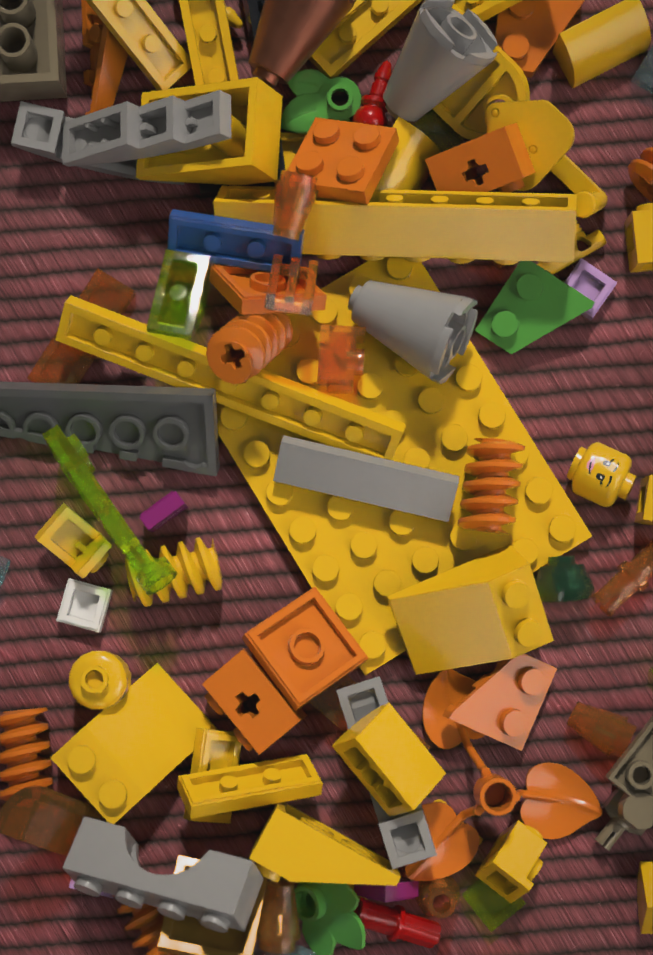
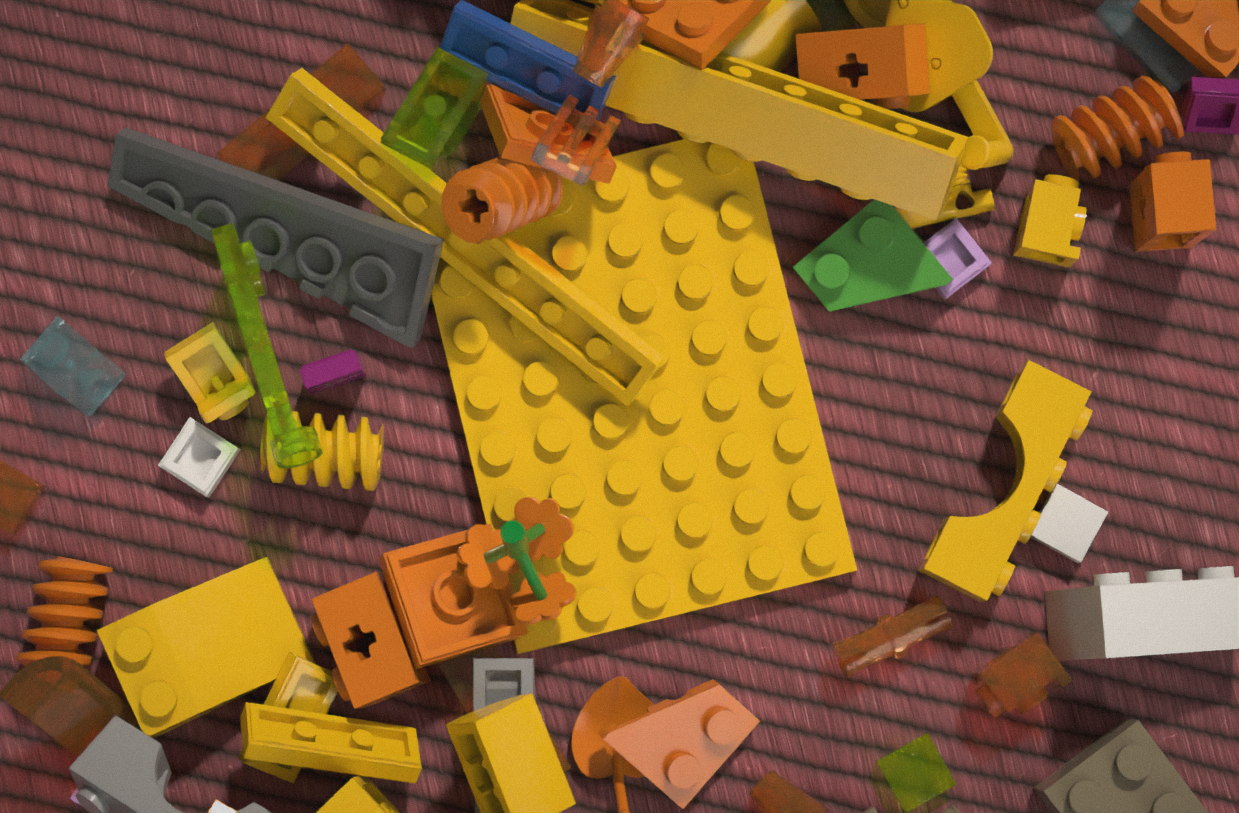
camera: 20 degrees right, 0 degrees up
yellow head [69,651,131,710] -> none
light grey tile [273,435,459,522] -> none
clear orange brick [317,325,366,394] -> none
light grey cone [348,280,478,384] -> none
yellow slope [387,544,554,675] -> none
orange piece [458,438,525,534] -> none
clear green cone [536,555,595,602] -> none
yellow head [567,442,637,507] -> none
none -> orange plant [457,497,577,625]

